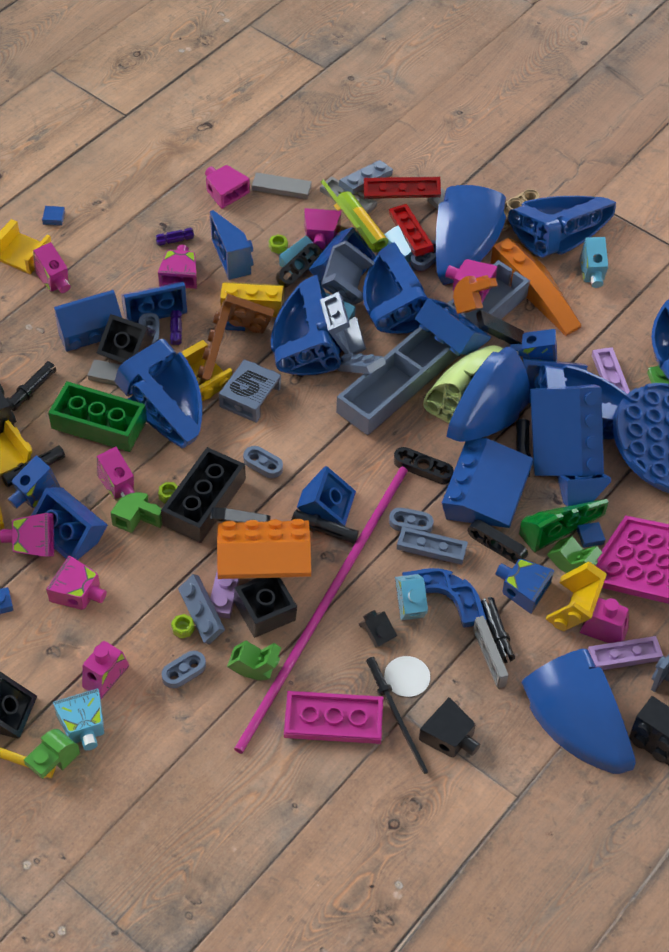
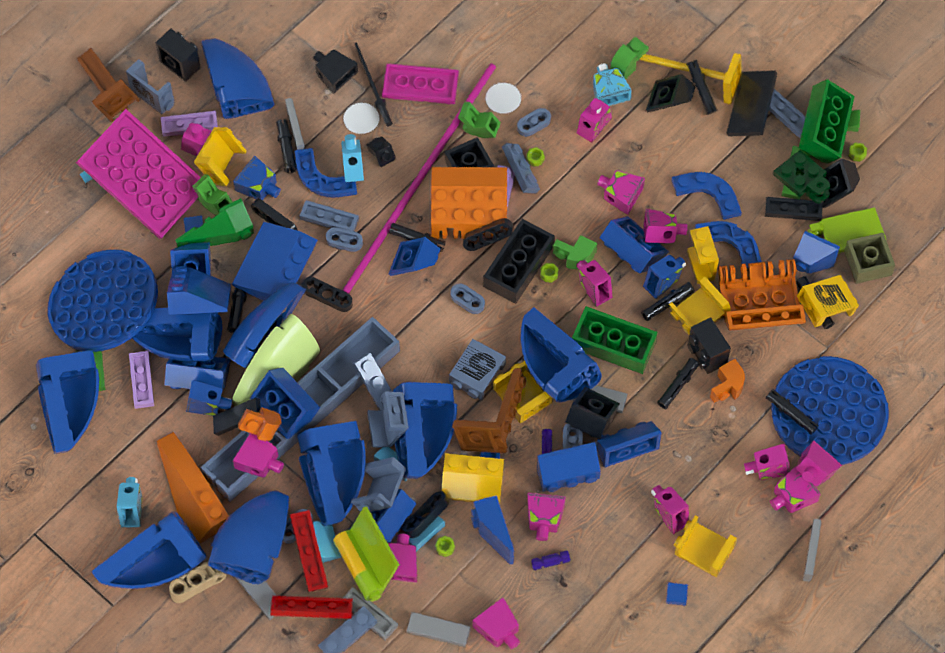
camera: 175 degrees left, 10 degrees up
none -> white sticker [486,83,521,114]

